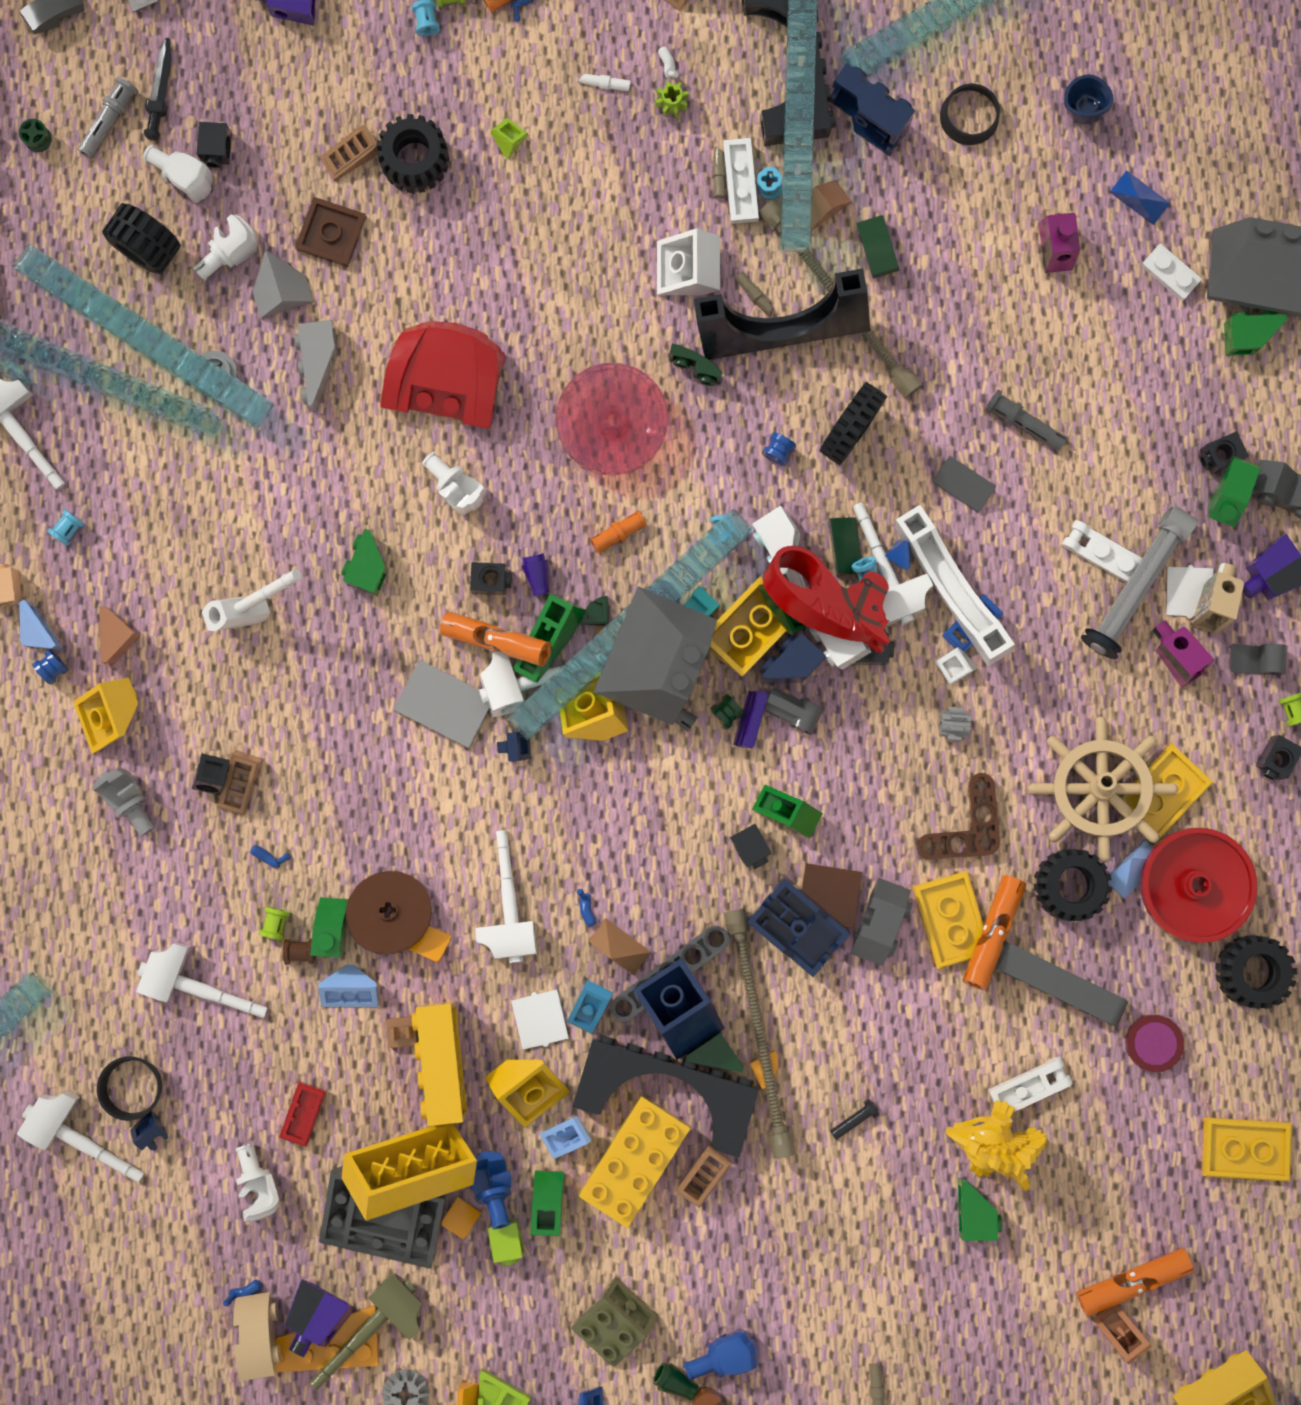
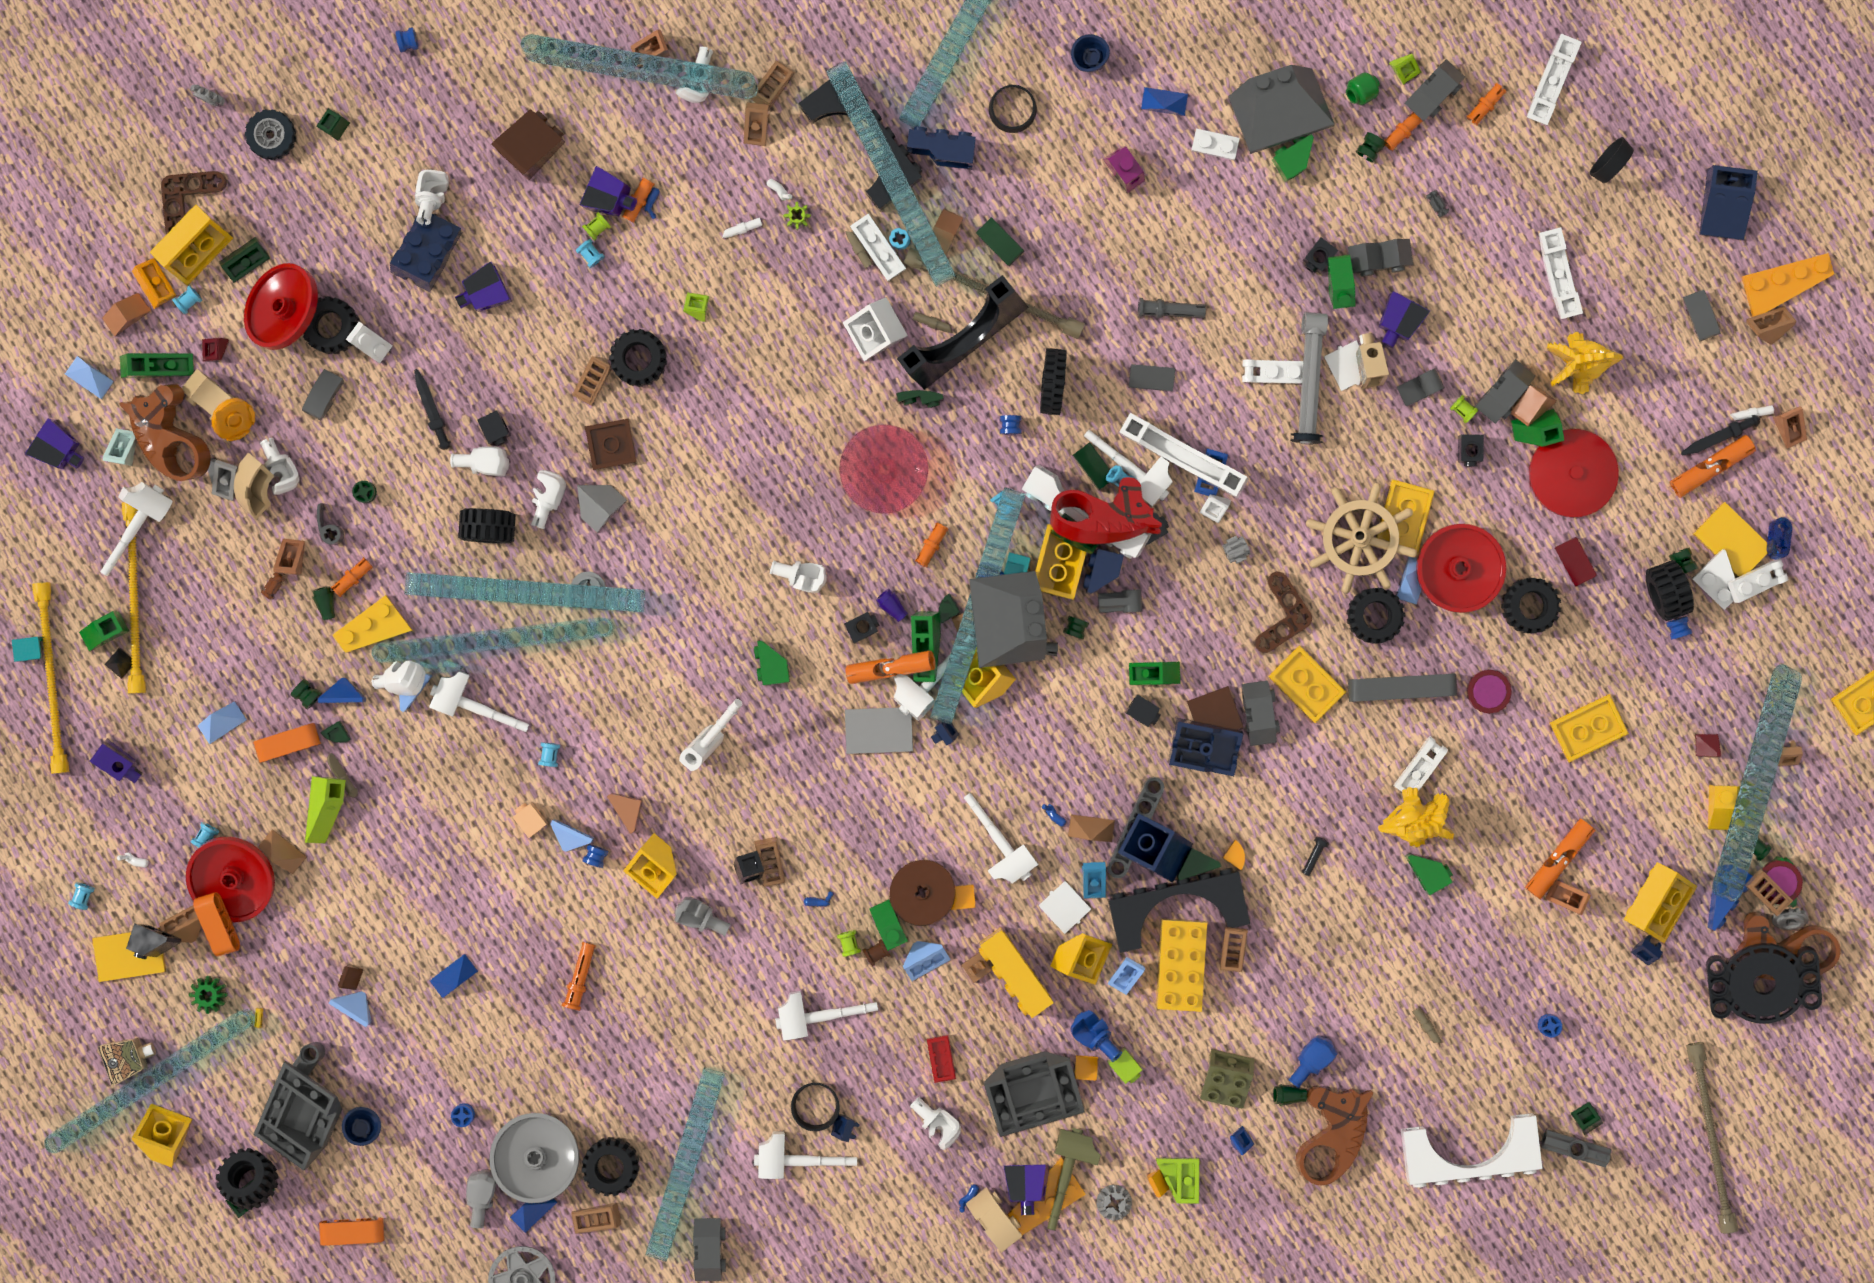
camera: 25 degrees left, 5 degrees up
light grey pin [77,77,139,159] -> none
light grey slope [294,320,338,412] -> none
yellow brick [342,1123,477,1221] -> none
red piece [380,321,506,429] -> none
green slope [531,1170,564,1236] -> none
dark tan hose [724,908,796,1159] -> none
dark purple tile [733,691,768,748] -> none
blue slope [885,539,910,570] -> none
orange piece [962,875,1027,991] -> none
magenta torso [1152,620,1214,688] -> none

